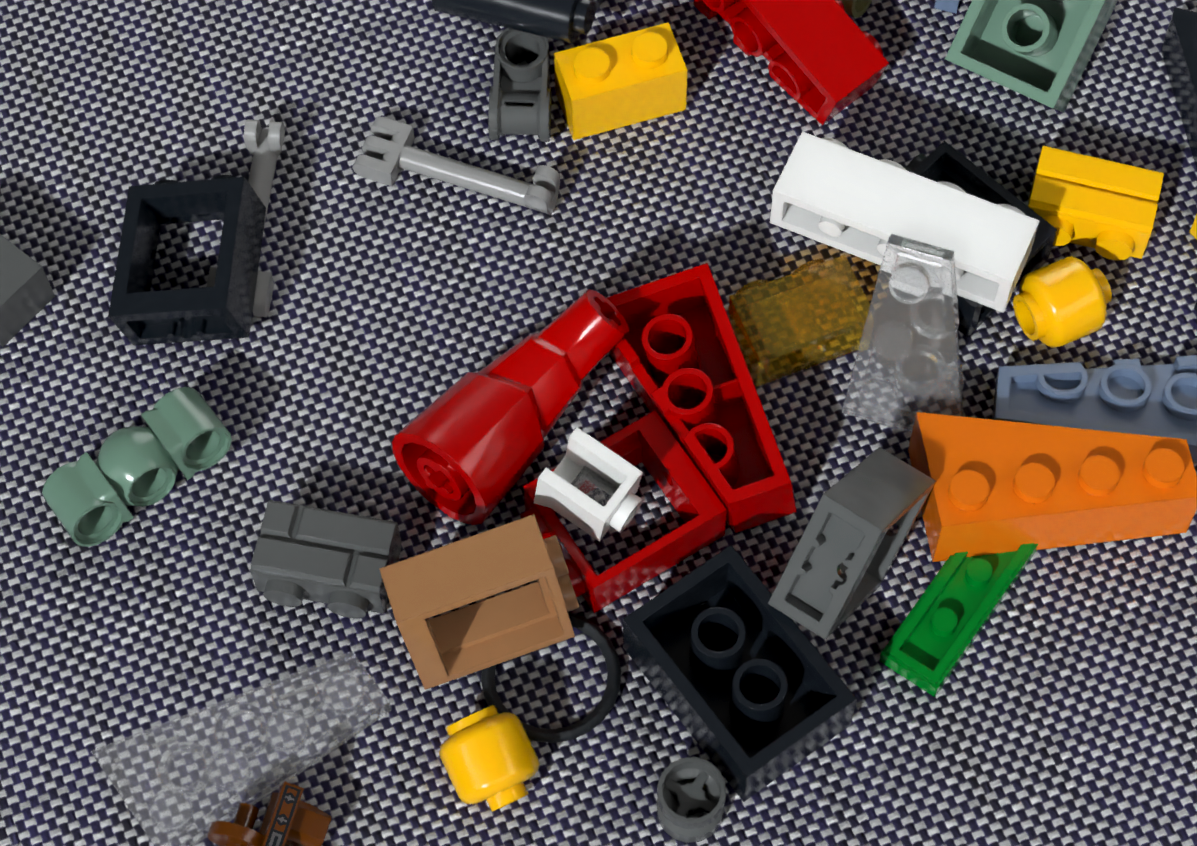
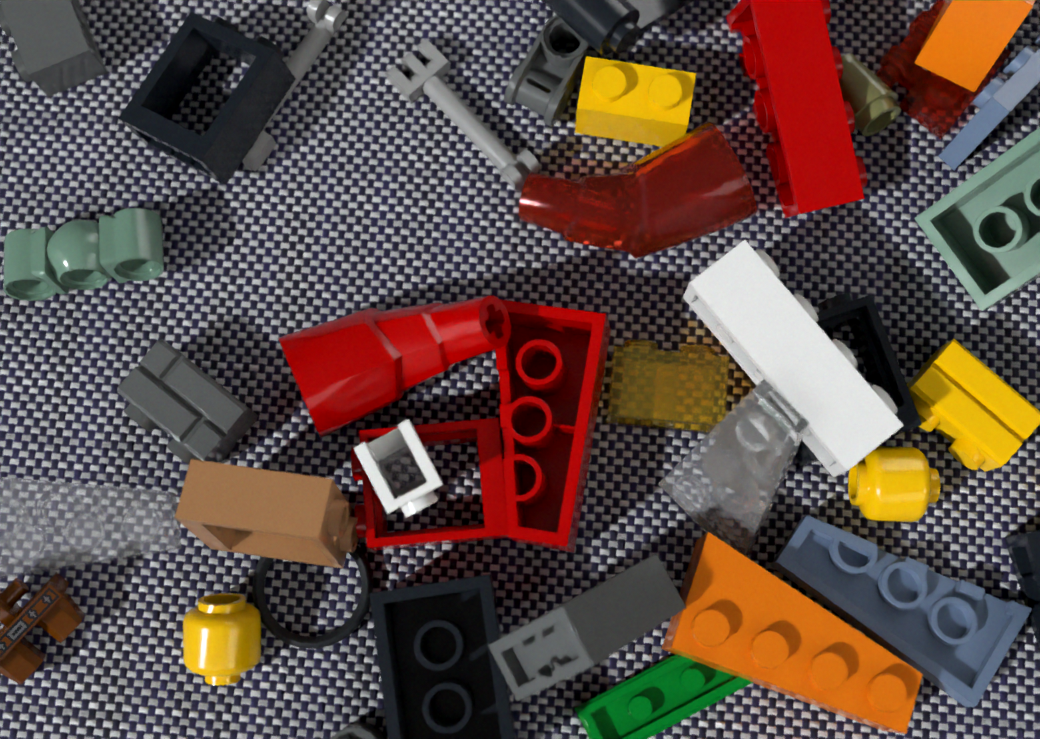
camera: 30 degrees right, 15 degrees up
none -> clear red piece [519,121,757,259]

